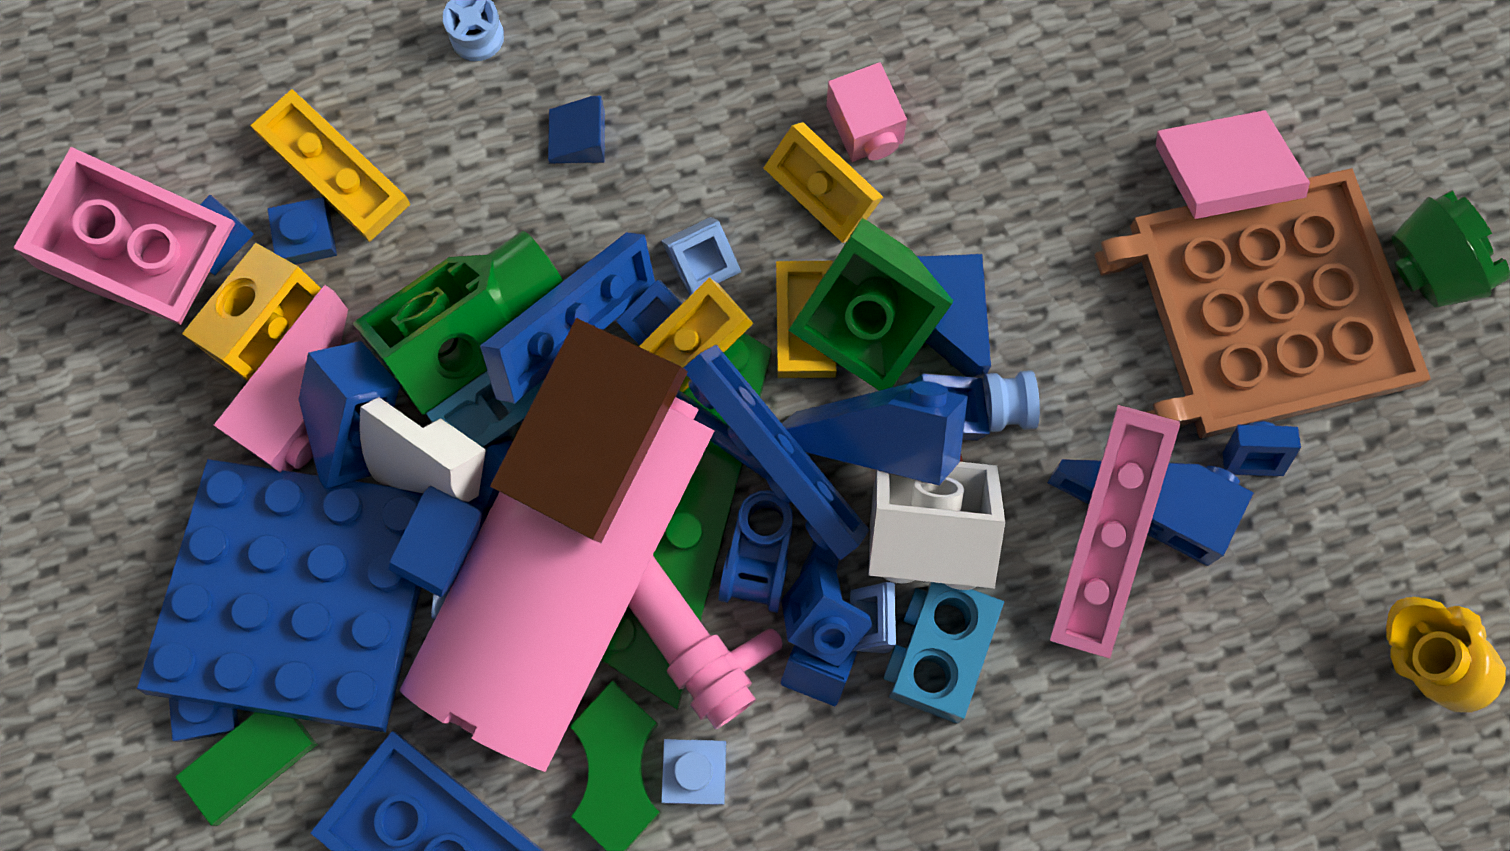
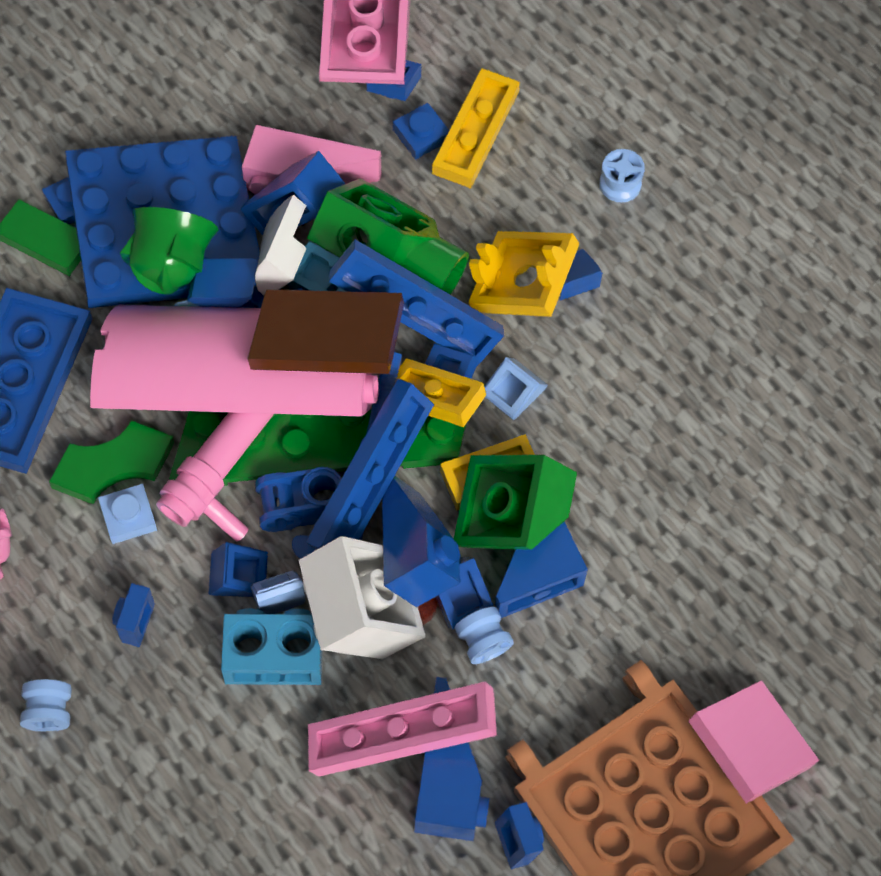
camera: 65 degrees right, 10 degrees down
yellow brick [182,243,321,382] -> none
yellow plate [763,122,883,243] -> none
blue bracket [781,556,872,666] -> none
bright pink brick [826,62,907,162] -> none
none -> blue plate [112,583,155,647]
none -> green helmet [120,207,219,294]
none -> yellow piece [468,231,580,317]

